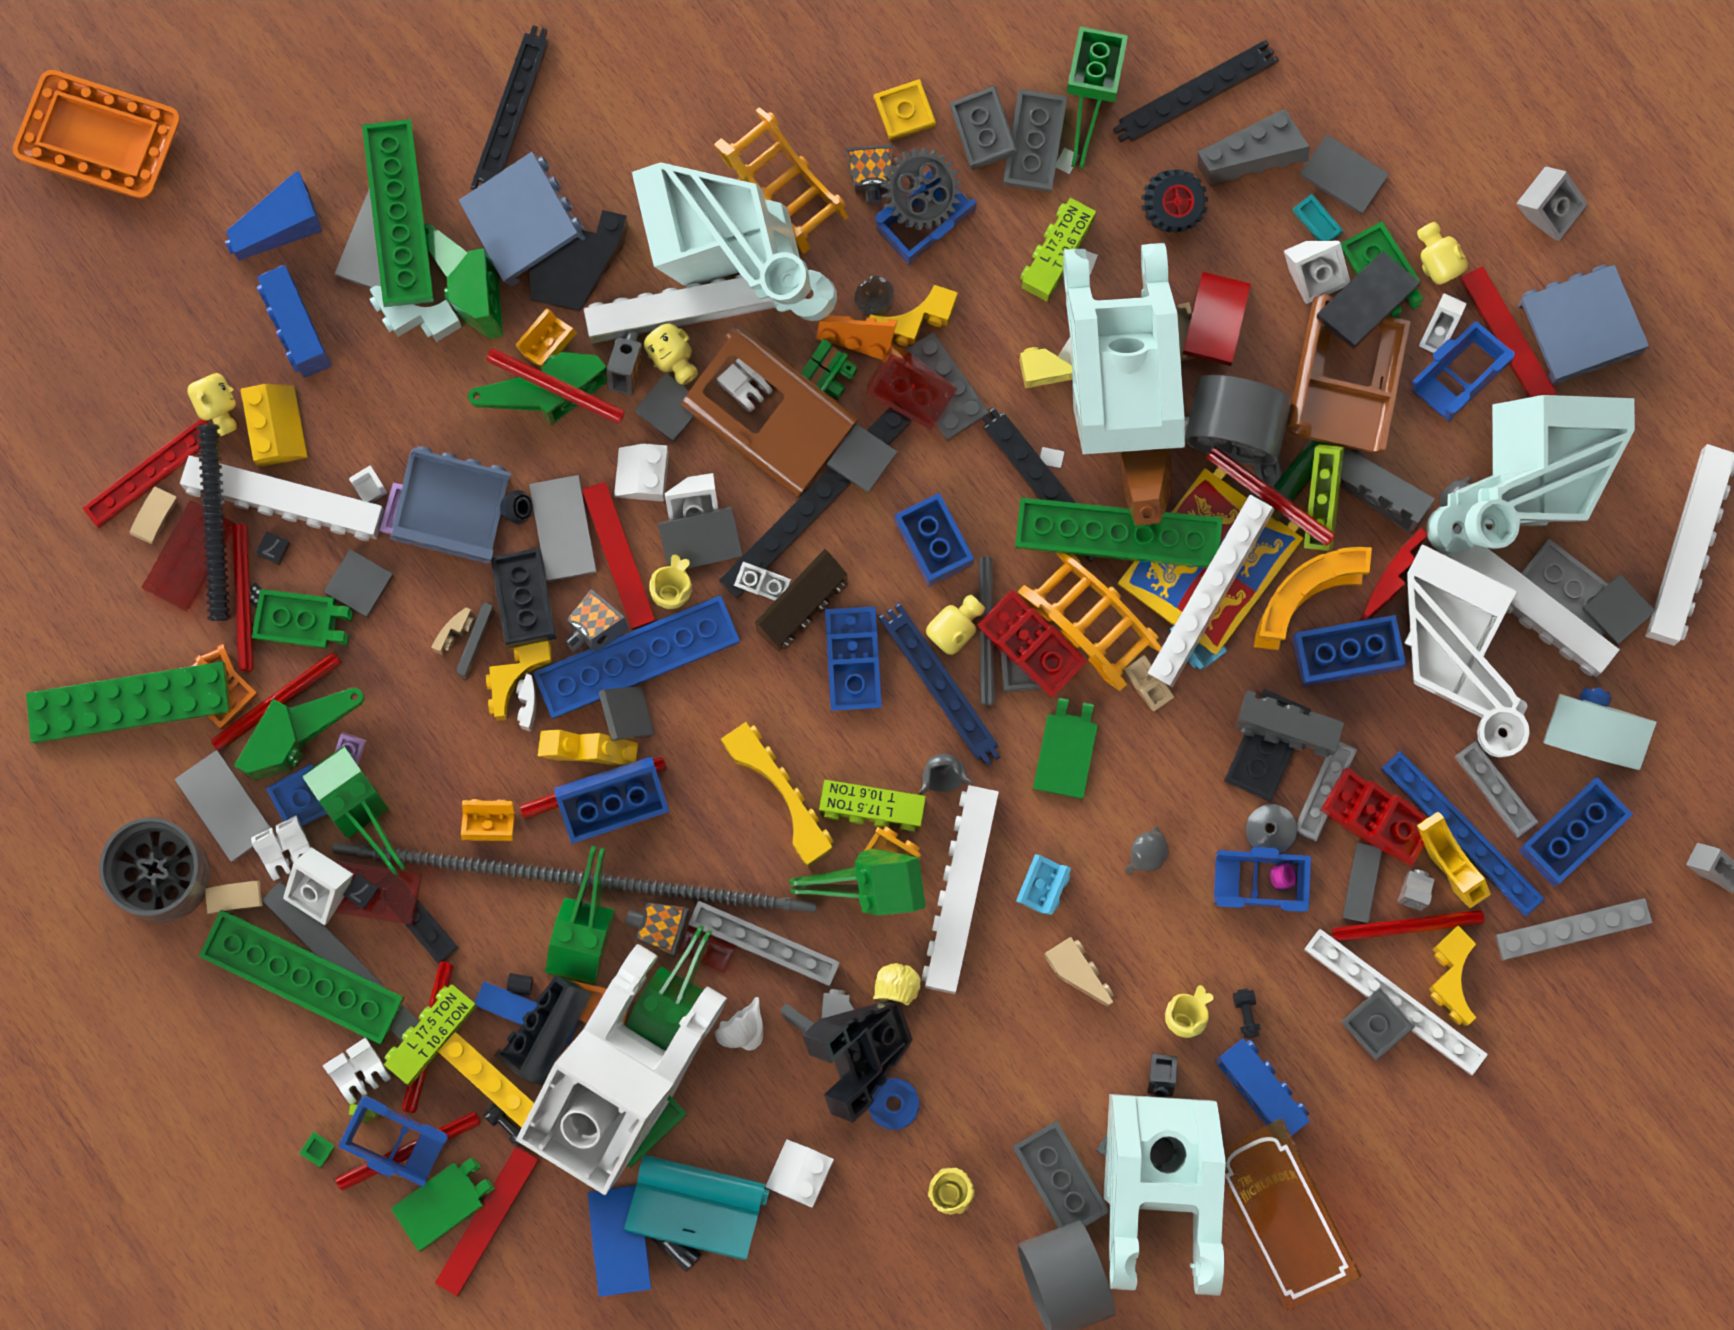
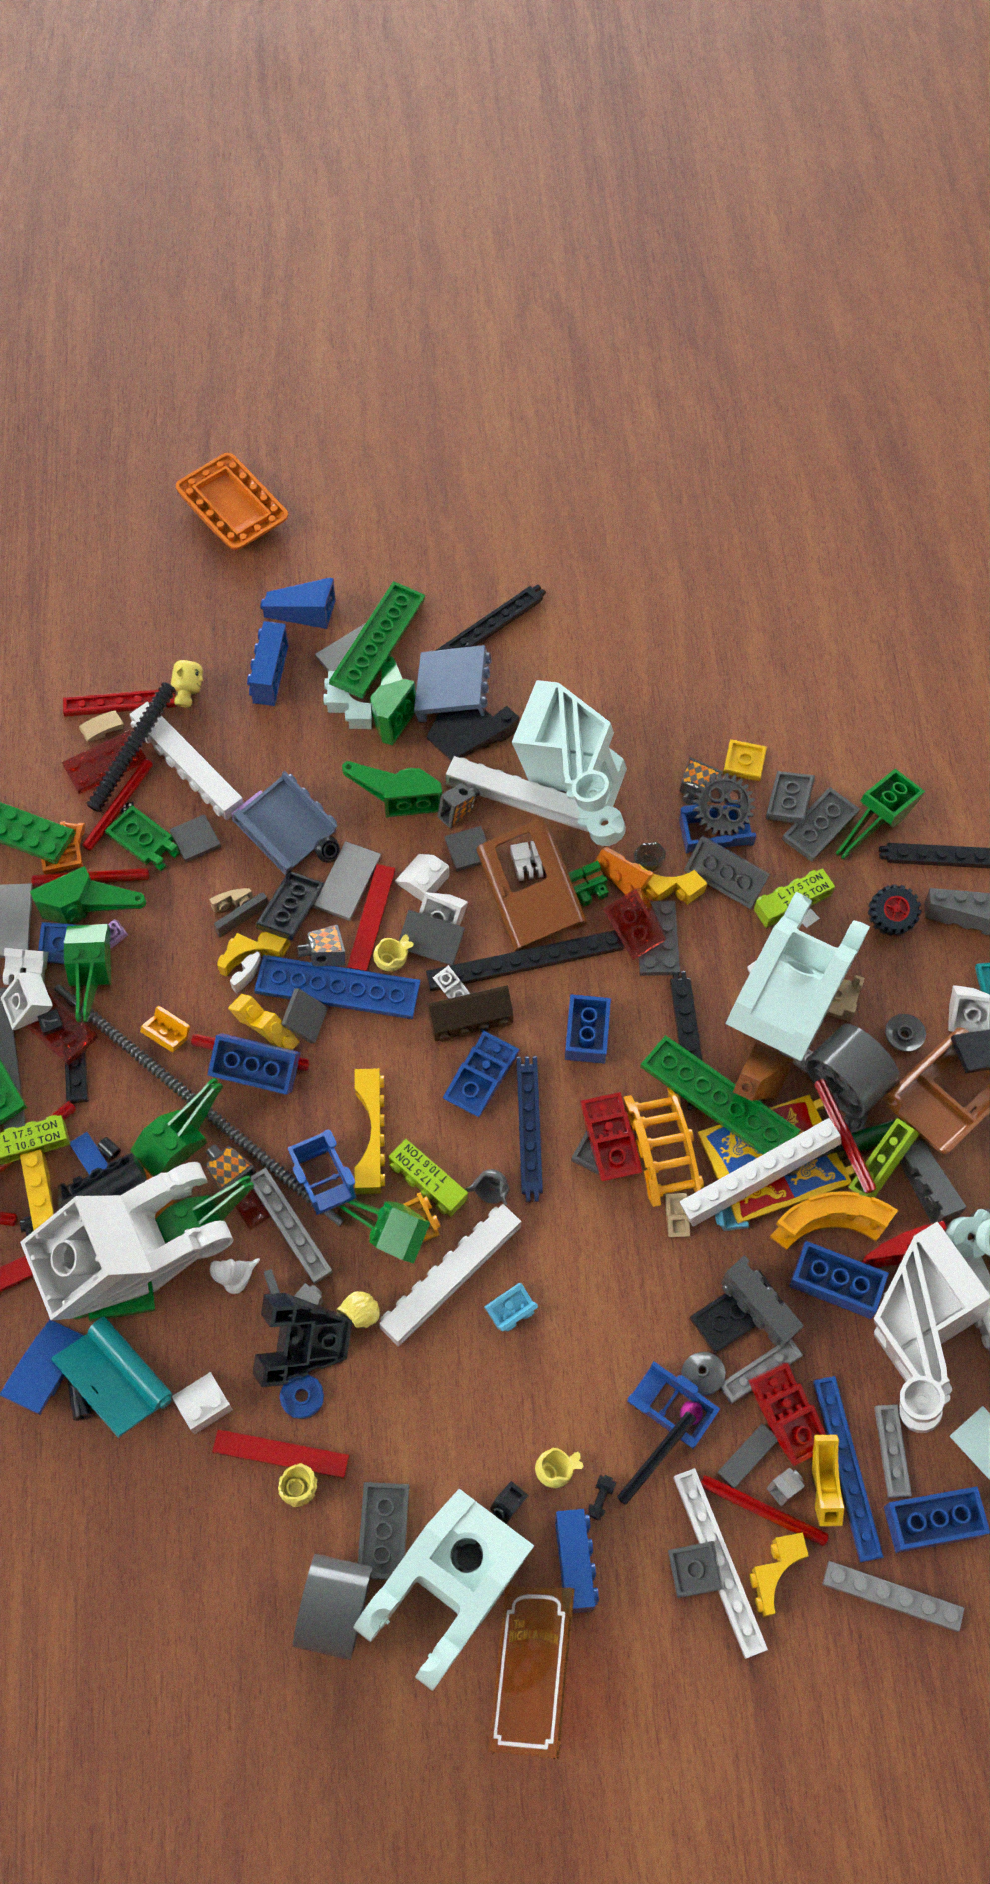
camera: 30 degrees right, 15 degrees down
yellow slope [241,384,308,468] -> none
black tile [255,531,290,565] -> none
white panel [349,466,387,503] -> none
red axle [486,348,625,424] -> none
light orange bracket [516,309,577,369] -> none
light yellow piece [644,323,698,385] -> none
light orange fence [714,107,848,254] -> none
dark grey tile [827,424,897,494] -> none
light yellow piece [926,595,985,655] -> none
dark grey axle [979,557,995,706] -> none
light yellow slope [1019,347,1072,388] -> none
green tile [1033,698,1098,800] -> none
white sticker [1040,447,1064,468] -> none
tan slope [1044,937,1114,1007] -> none
white sticker [1056,148,1080,174] -> none
dark grey hair [1125,827,1169,874] -> none
red slope [1182,271,1251,366] -> none
none -> red tile [212,1429,349,1479]
none -> blue piece [288,1130,356,1215]
none -> black axle [617,1411,696,1505]
none -> dark grey plate [684,836,771,909]
none -> dark grey dish [885,1014,926,1052]

